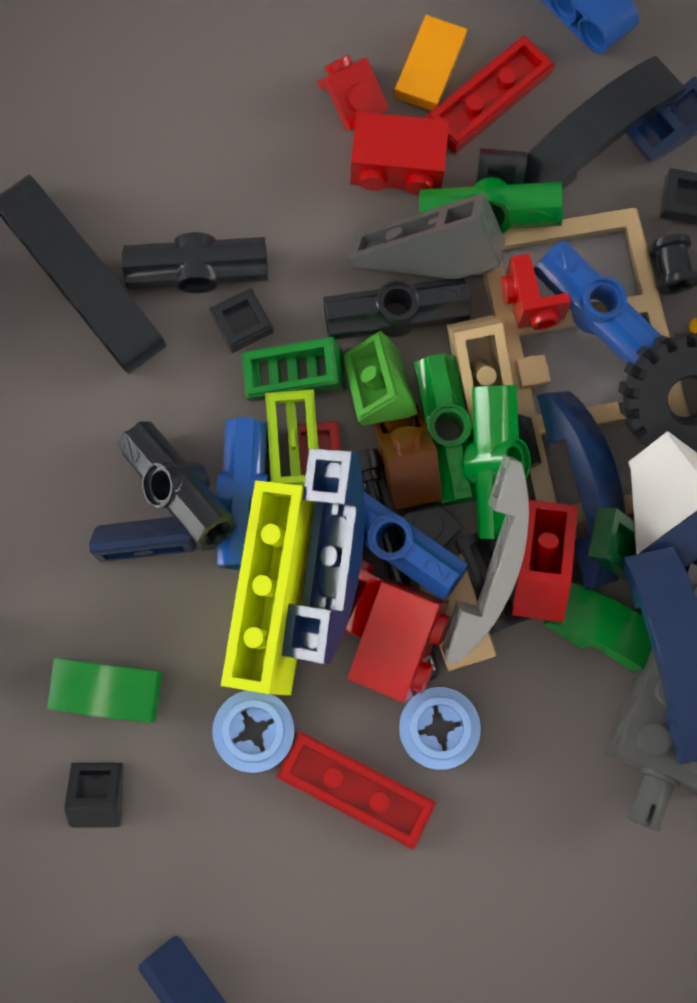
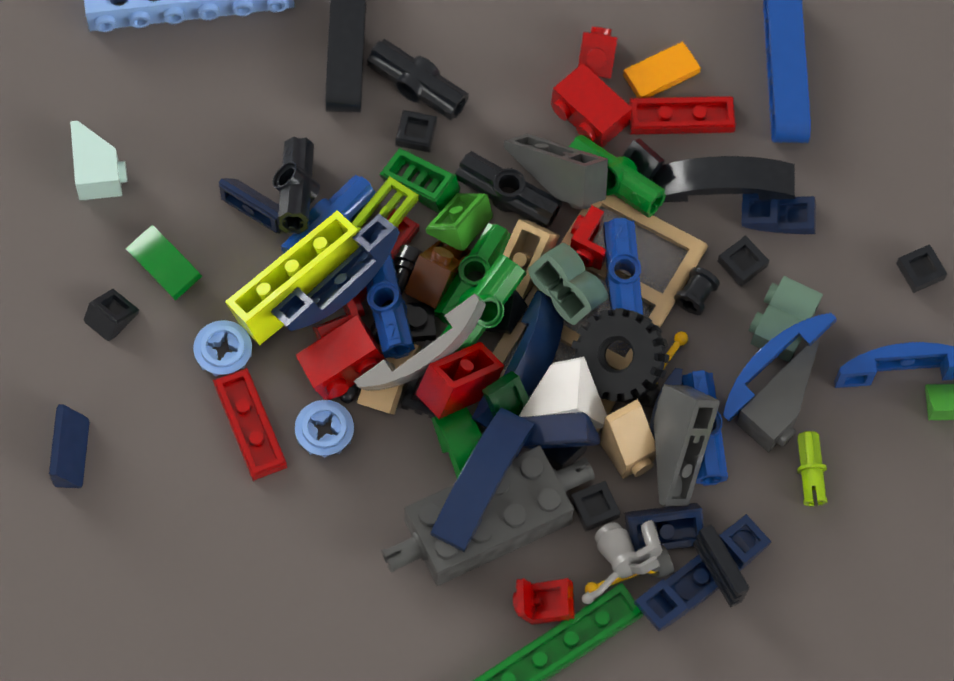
camera: 40 degrees right, 10 degrees down
none -> sand green brick [528,243,609,325]

